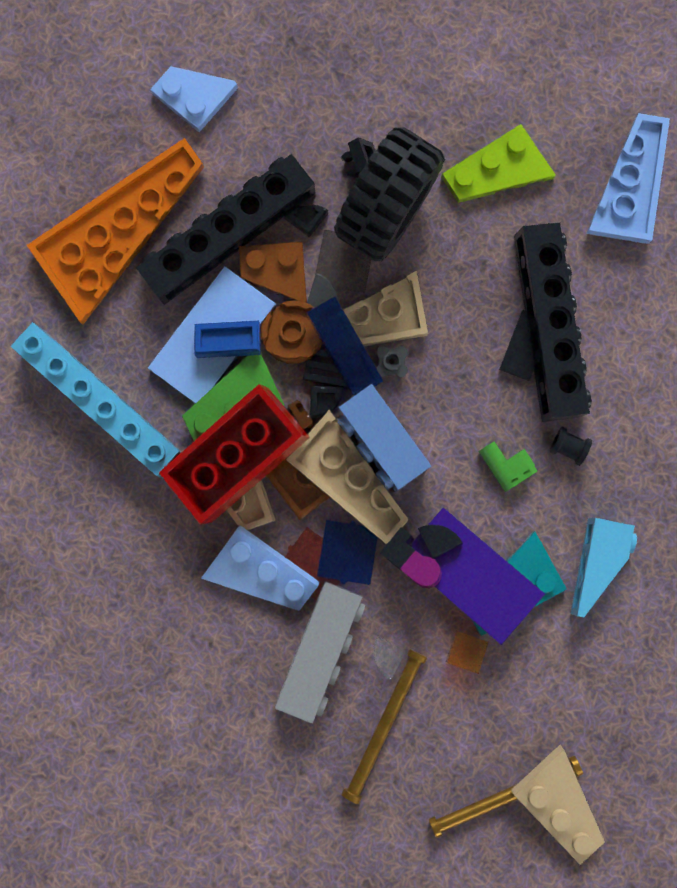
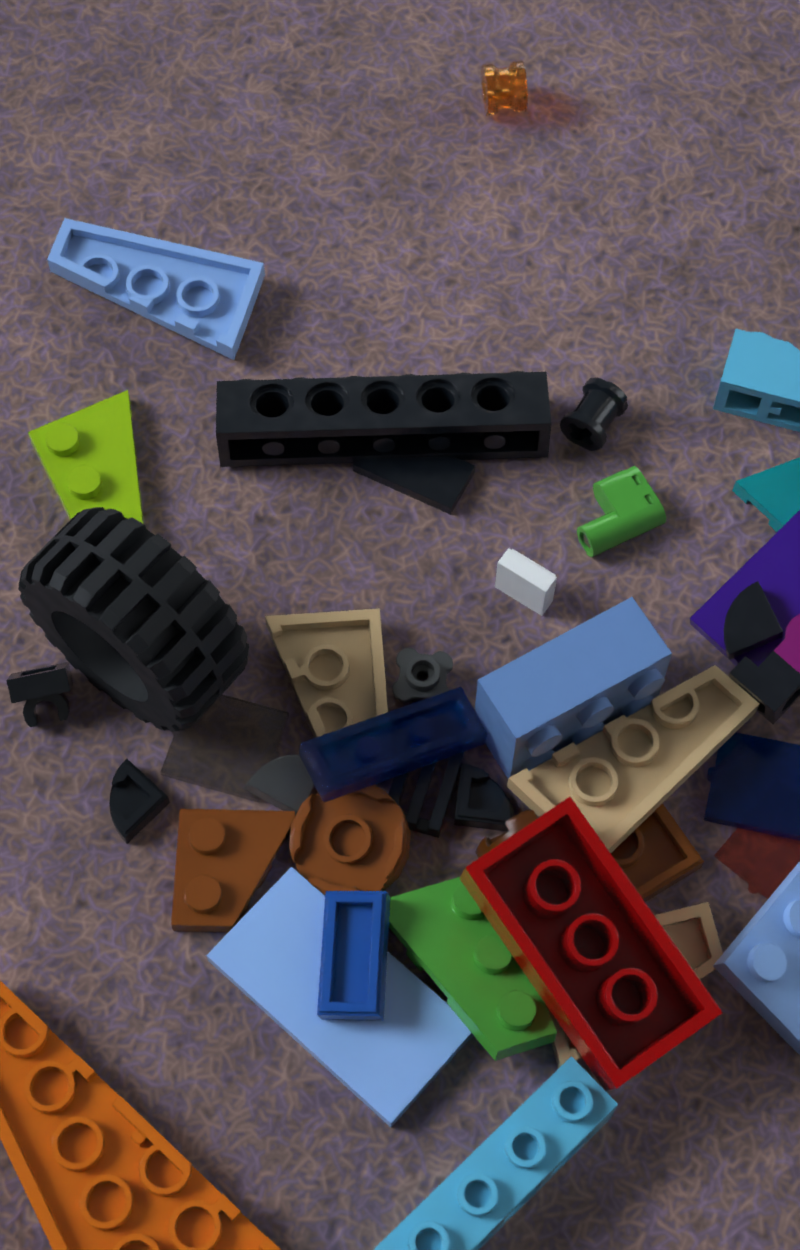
camera: 85 degrees left, 20 degrees down
black brick [136,154,316,305] -> none
none -> white tile [495,548,557,616]

